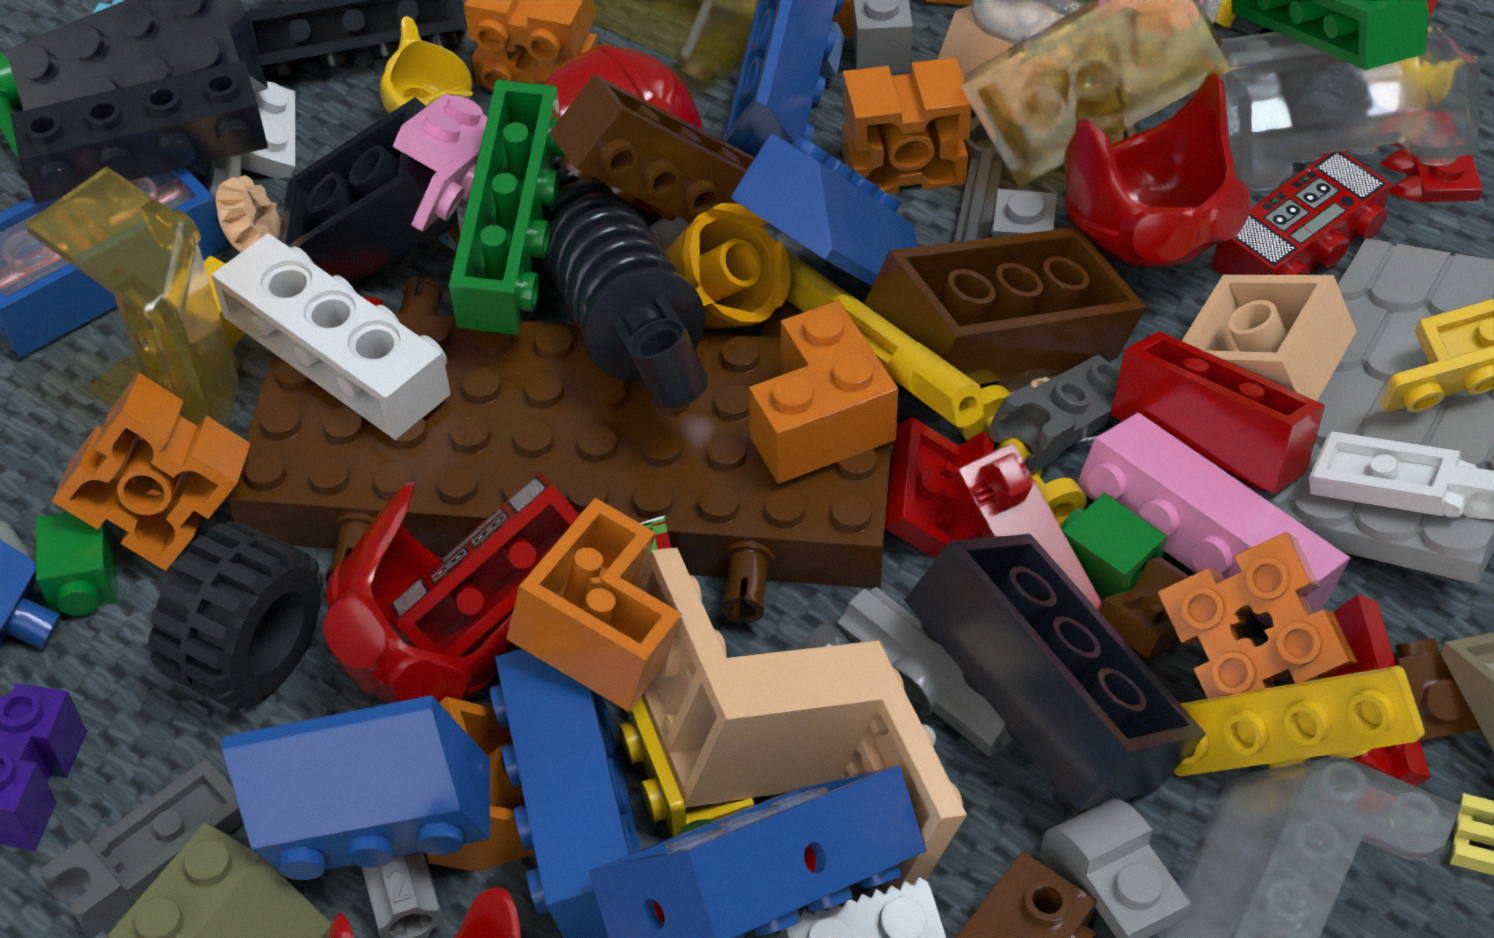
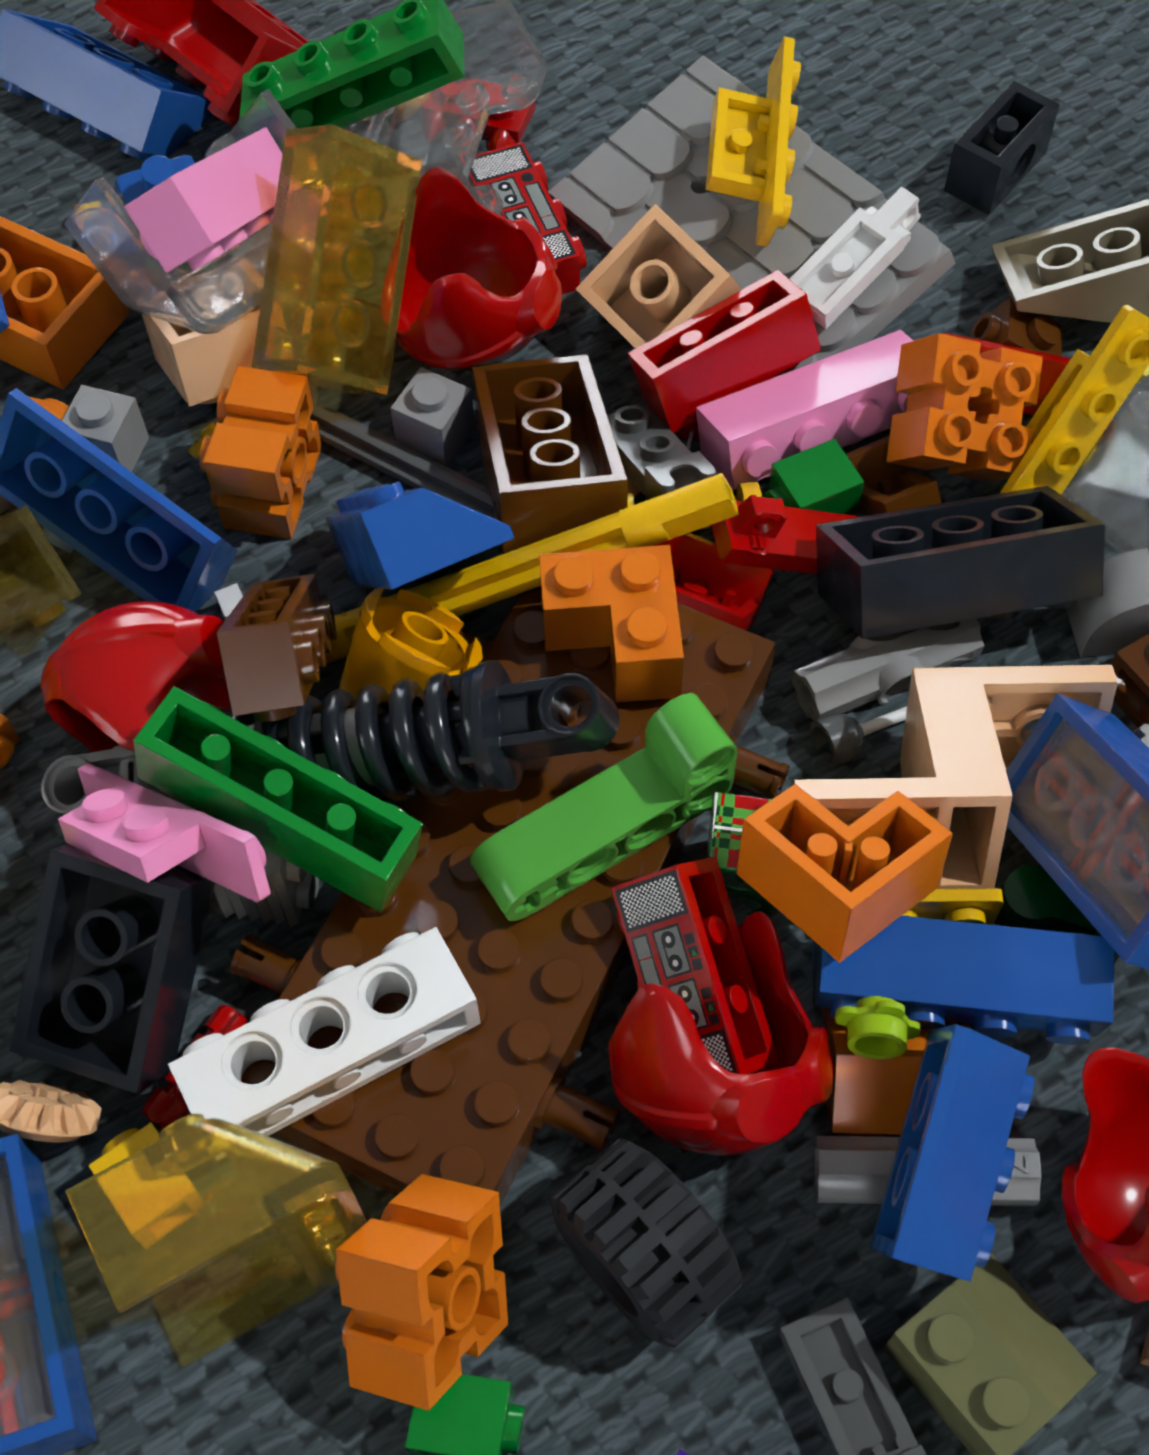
camera: 70 degrees left, 10 degrees up
none -> bright green beam [469,693,738,921]
none -> lime plate [835,996,920,1059]

